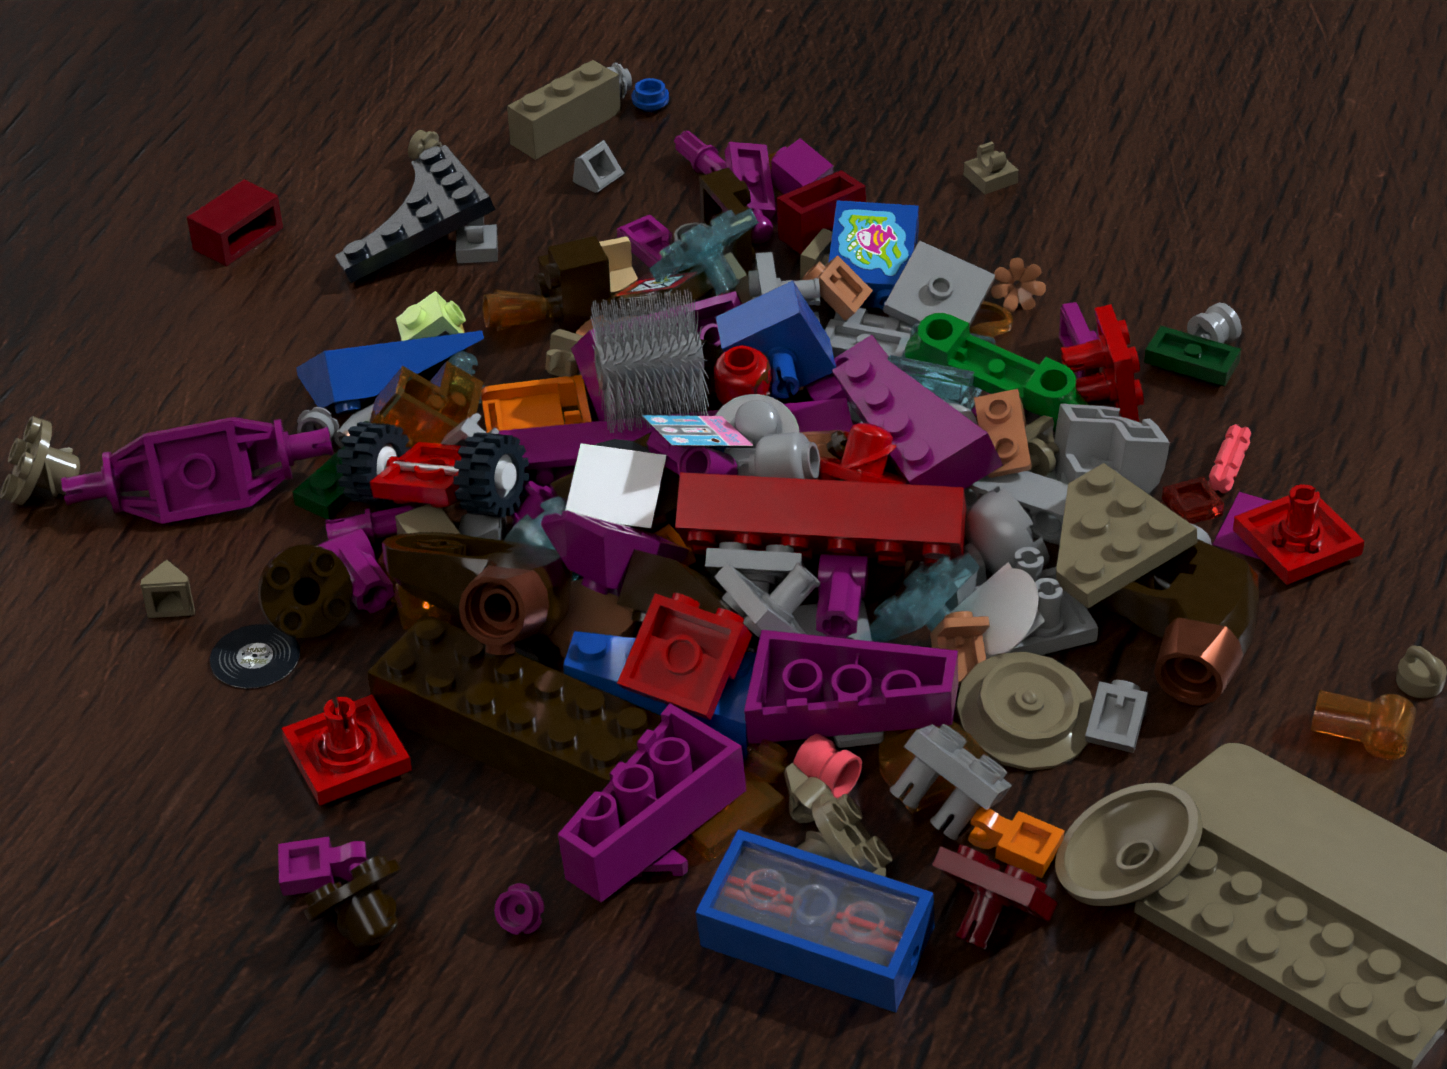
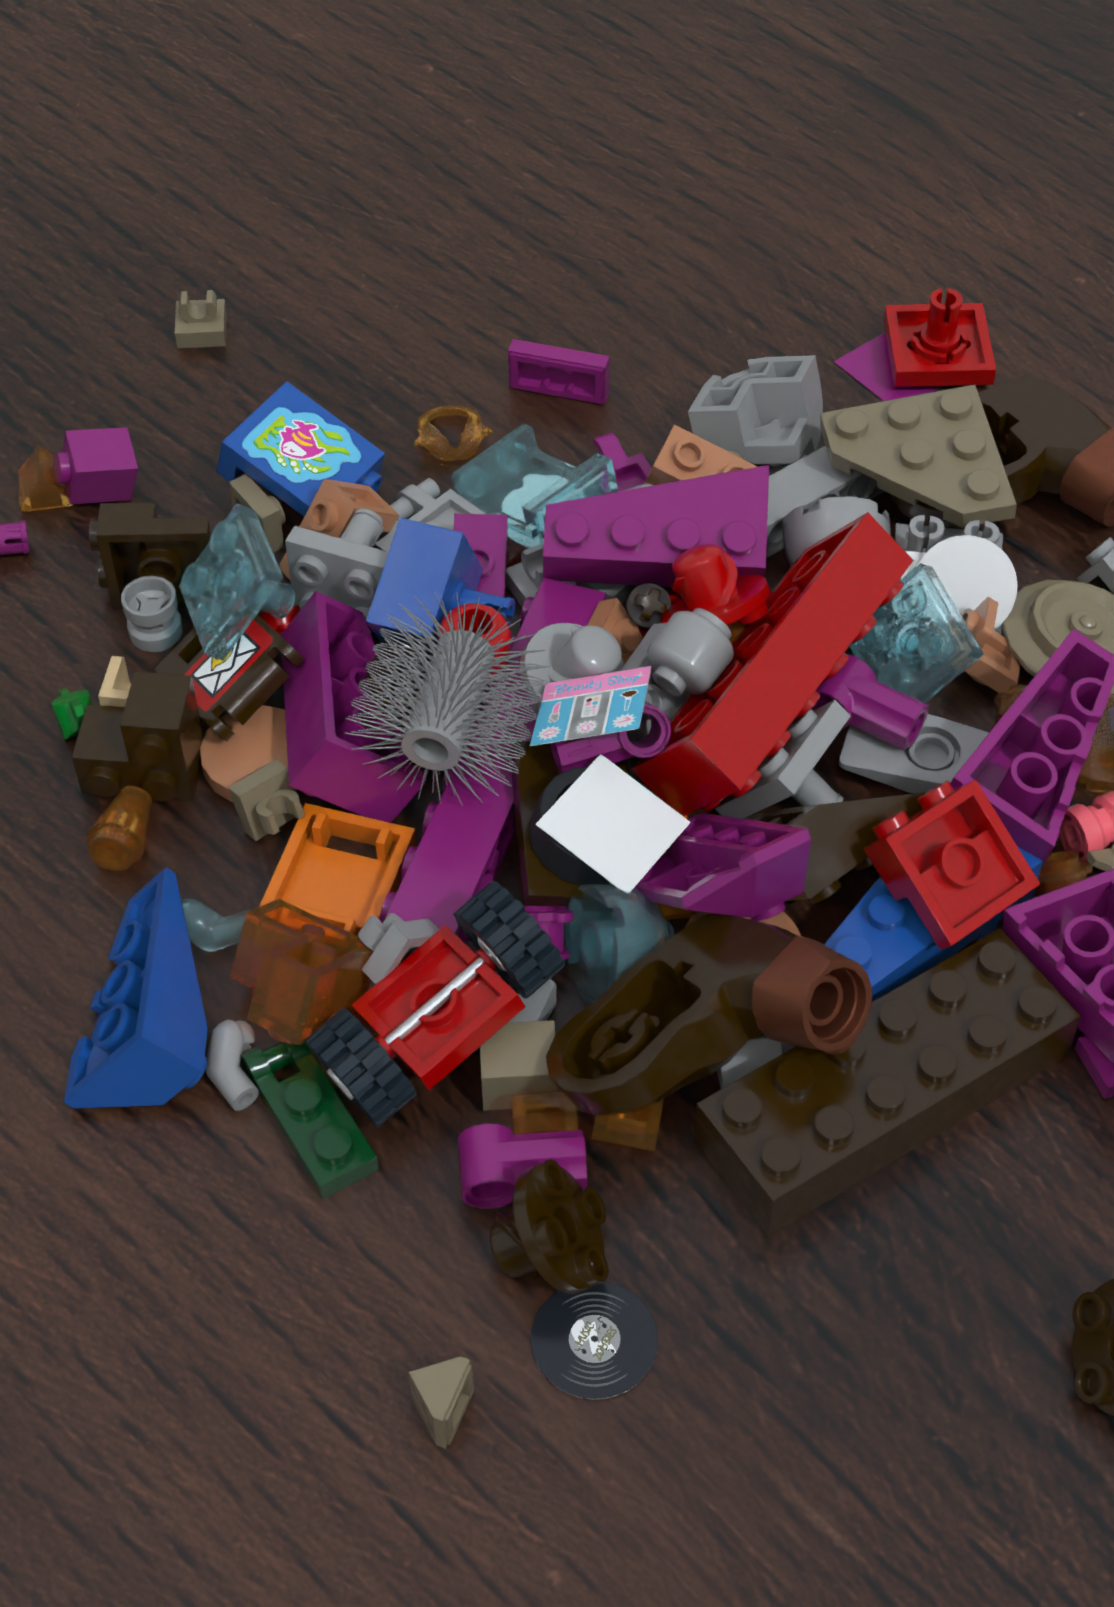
camera: 65 degrees left, 10 degrees up
dark tan plate [0,416,80,506] -> none
magenta plate [61,417,333,524] -> none
magenta plate [278,836,369,896] -> none
red plate [281,695,412,806] -> none
light grey plate [297,407,339,443] -> none
magenta axle [325,505,414,544] -> none
yellowish green bracket [396,291,466,341] -> none
magenta tile [617,214,673,271] -> none
light grey plate [714,562,821,638] -> none
magenta plate [725,142,776,244] -> none
dark red brick [777,170,866,254] -> none
light grey plate [883,241,995,328] -> none
green plate [905,313,1089,432] -> none
nougat plant [991,258,1046,312] -> none
red plate [1060,304,1144,422] -> none
dark green plate [1144,326,1241,387] -> none
clear red tile [1162,476,1224,524] -> none
light grey wheel [1187,302,1242,344] -> none
coral axle [1208,424,1252,494] -> none

